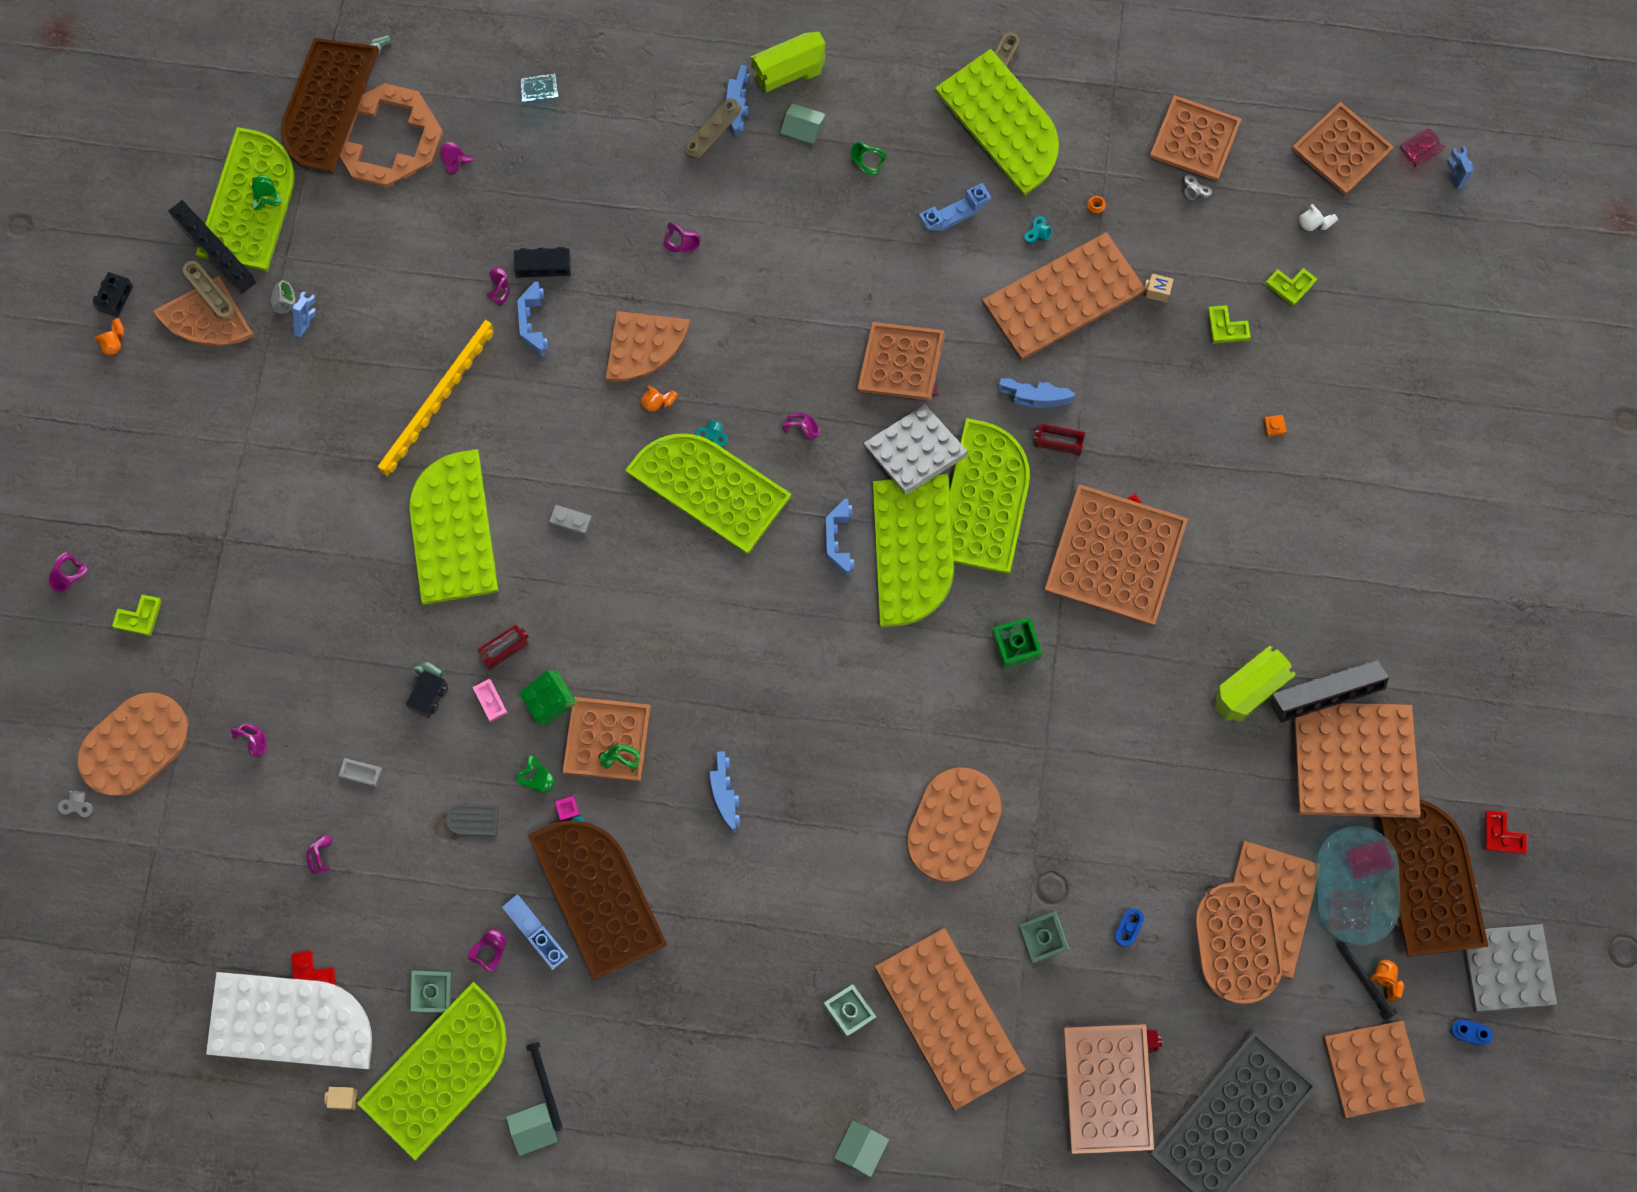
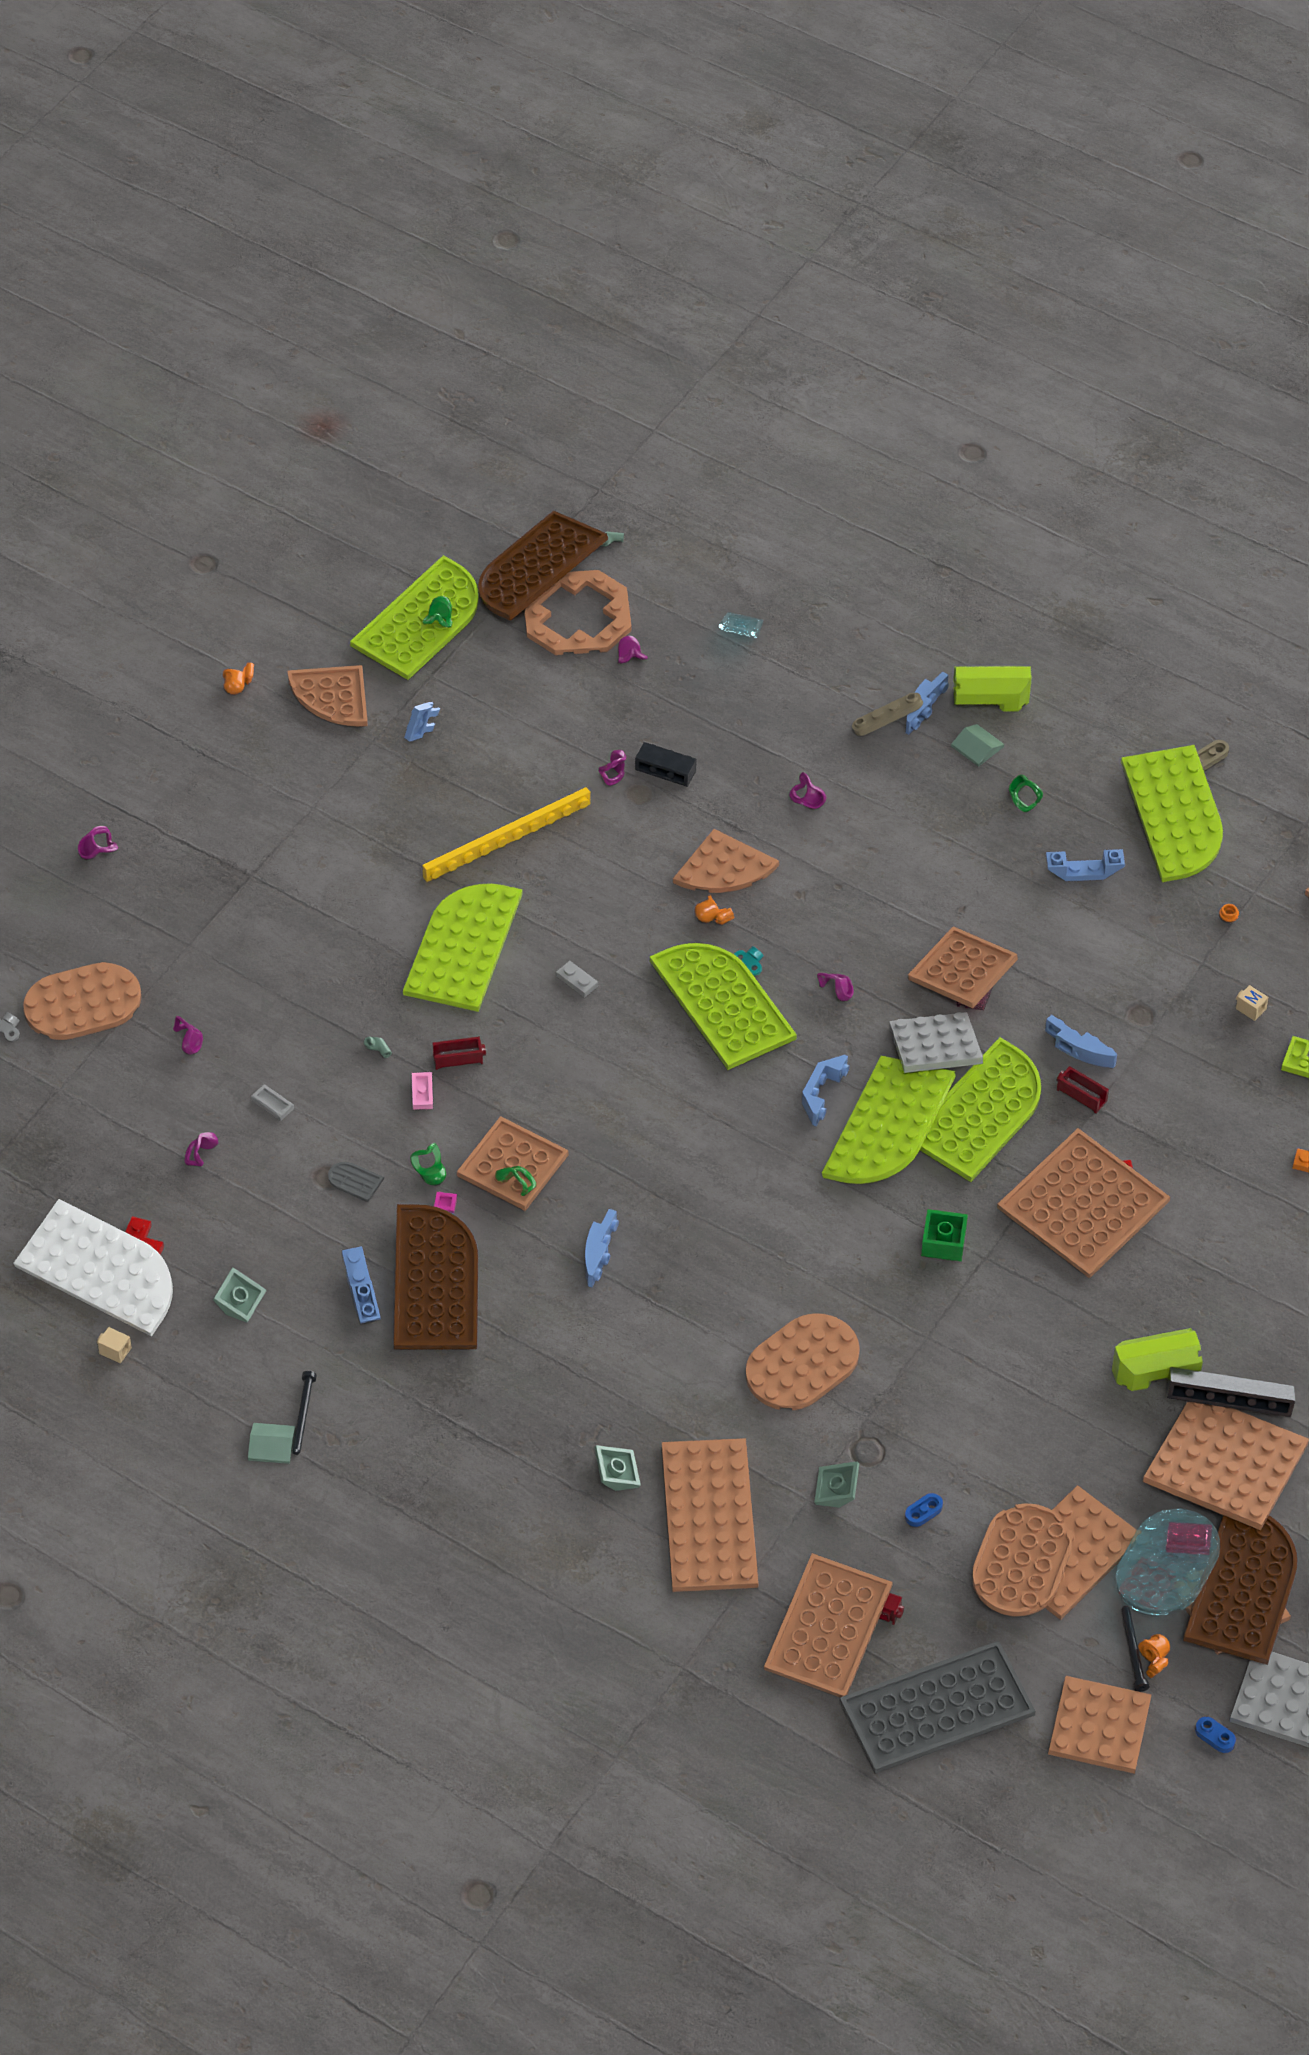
camera: 25 degrees right, 20 degrees down
black brick [93,272,133,318] -> none
lime plate [112,595,162,636] -> none
black brick [168,200,256,294] -> none
dark tan plate [183,261,235,320] -> none
light grey rock [271,280,295,314] -> none
lime plate [357,982,507,1161] -> none
black brick [406,670,448,719] -> none
magenta piece [468,929,506,972] -> none
medium blue slope [517,281,548,357] -> none
green brick [519,670,577,726] -> none
sand green slope [834,1120,889,1177] -> none
nougat plate [982,232,1145,361] -> none
teal piece [1024,216,1052,244] -> none

